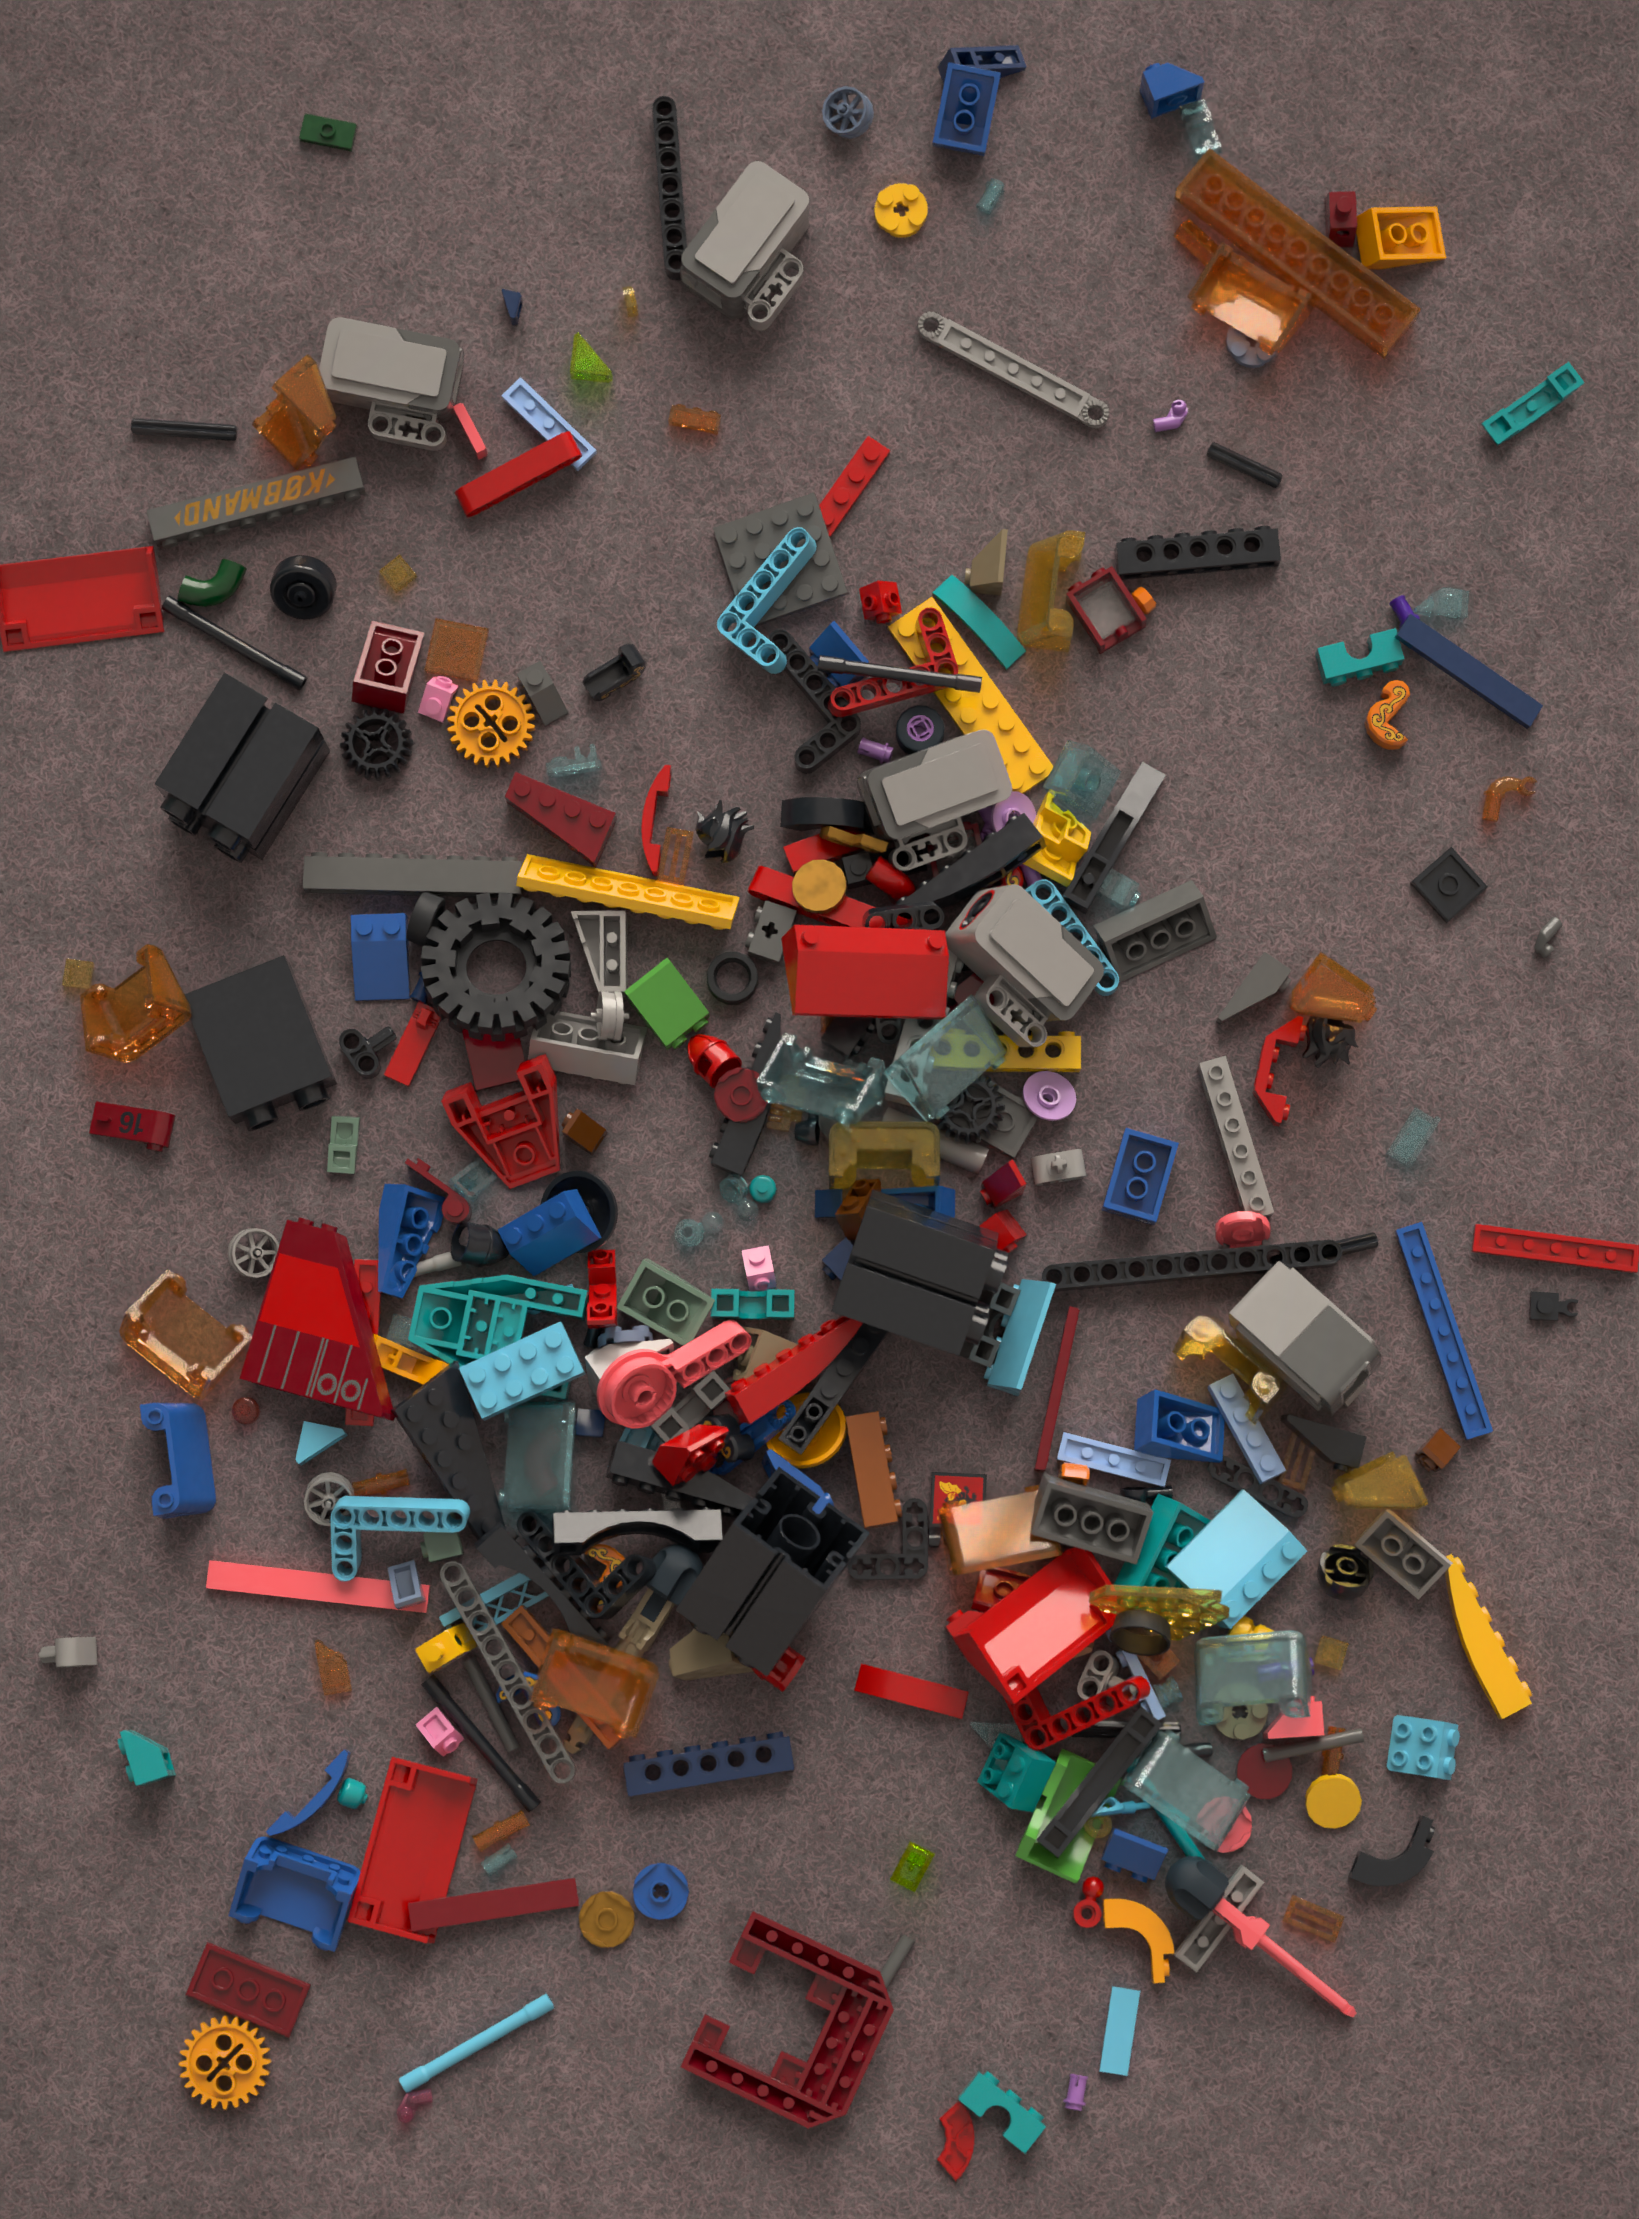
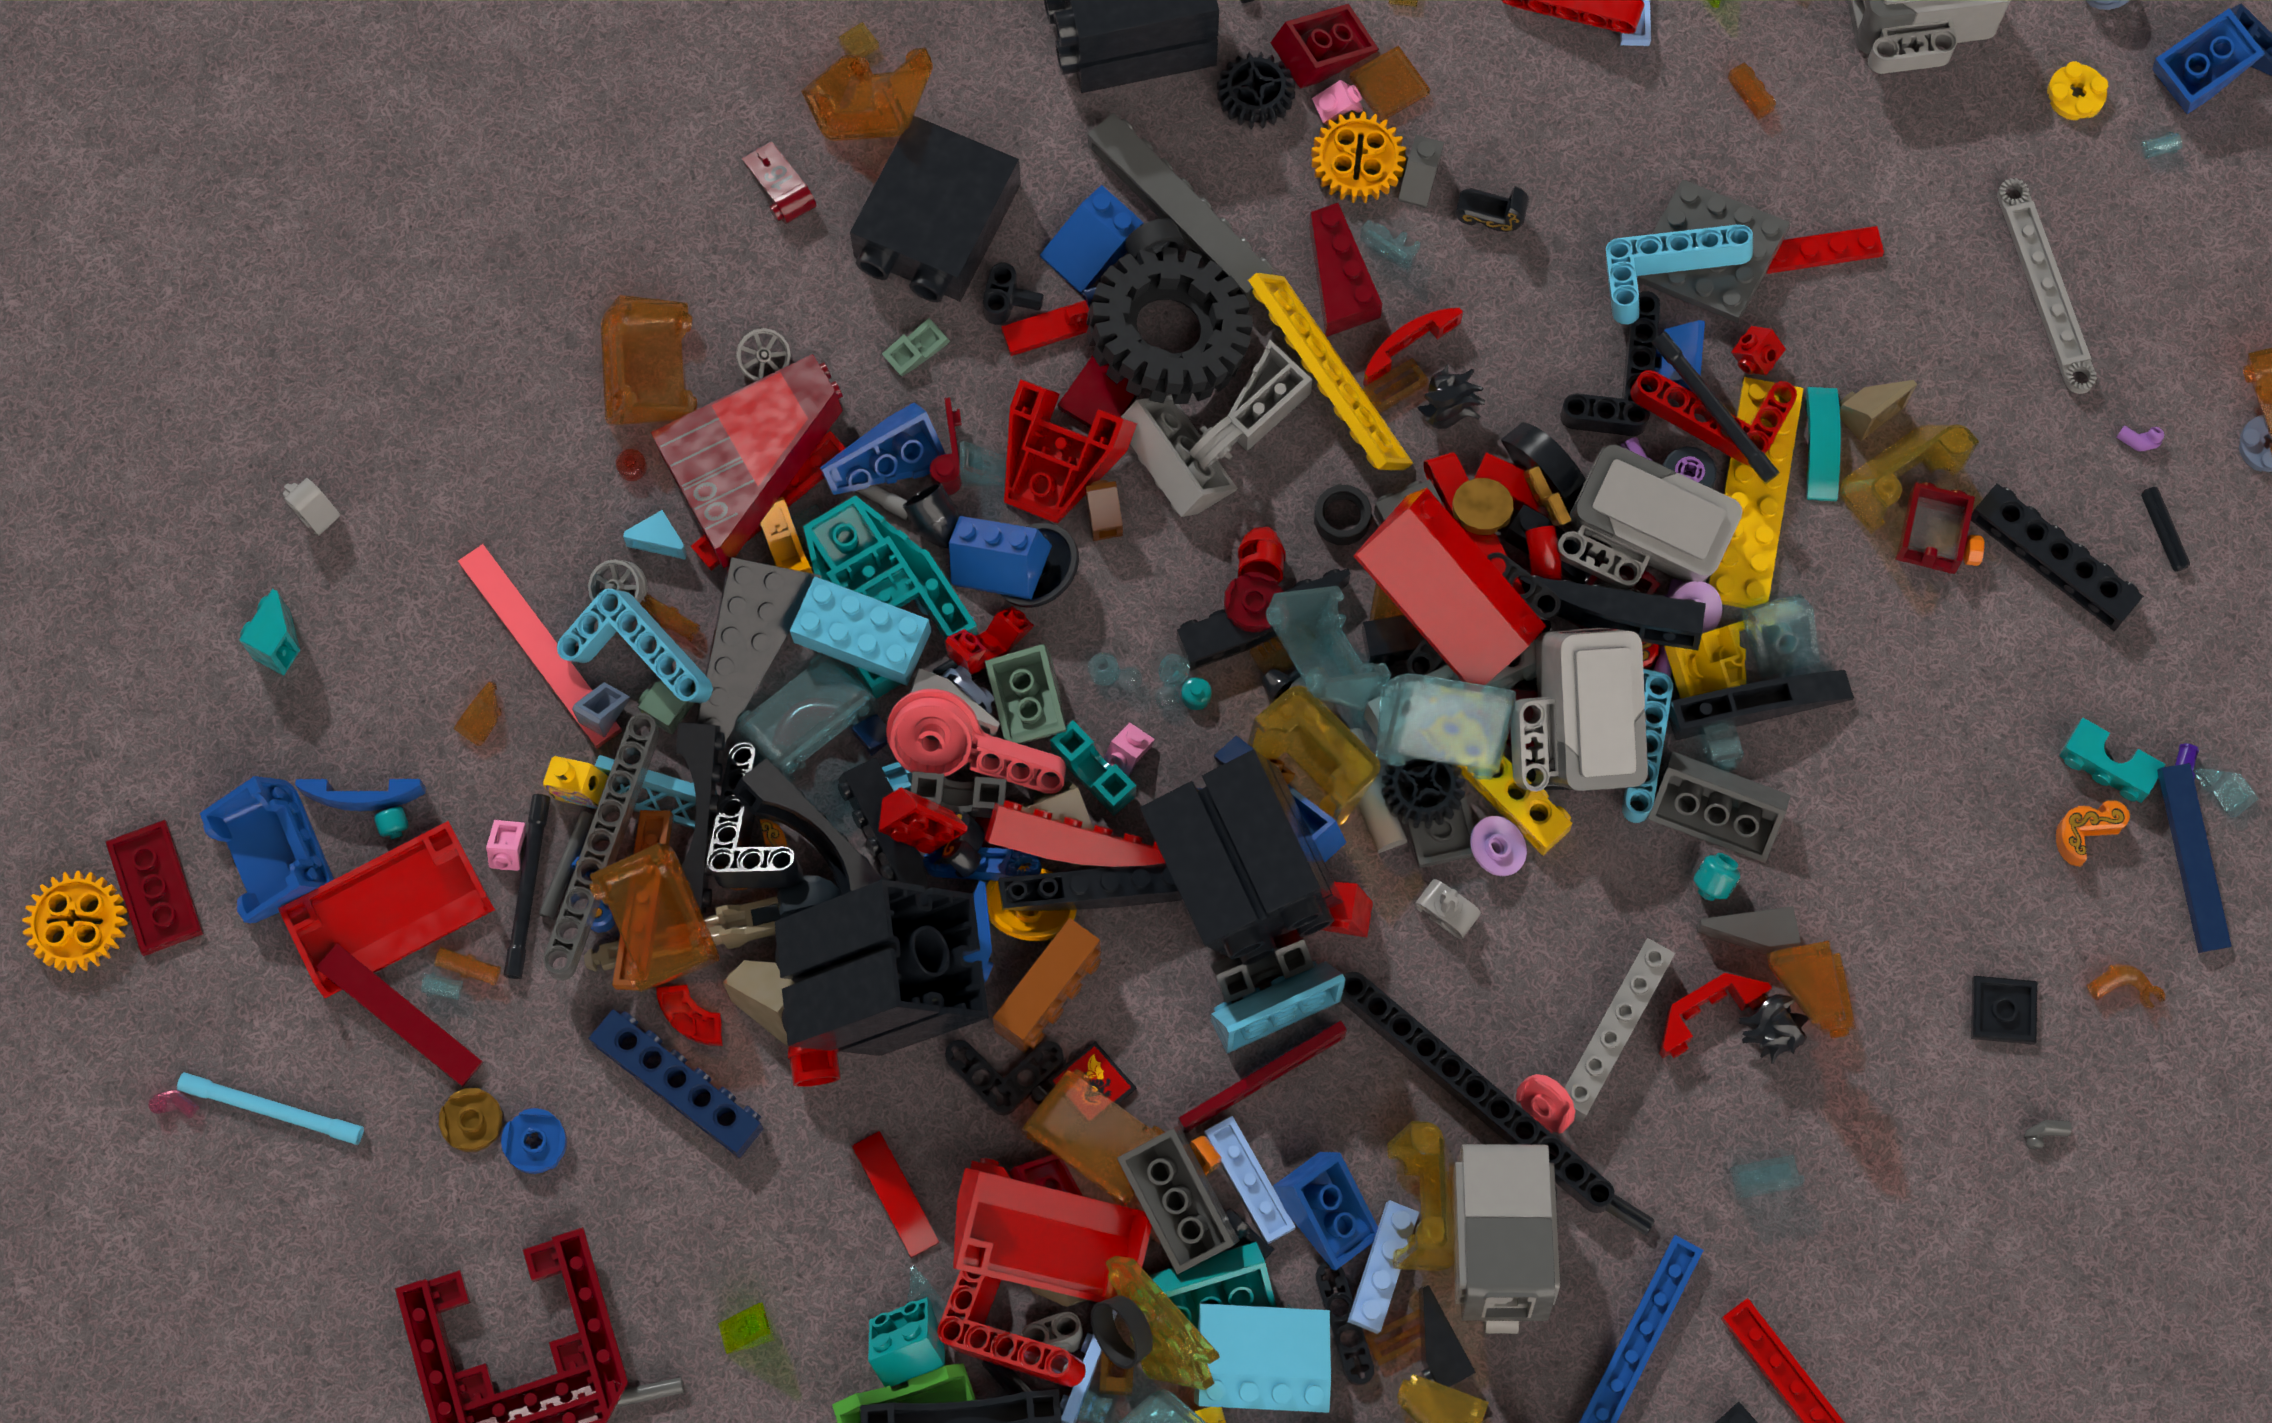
camera: 45 degrees right, 10 degrees down
blue windscreen [140,1403,216,1519] -> none
bright green slope [624,958,710,1050] -> none
red slope [979,1160,1026,1209] -> none
blue brick [1102,1128,1179,1225] -> none
none -> red tile [656,985,723,1046]
none -> teal head [1694,853,1741,901]

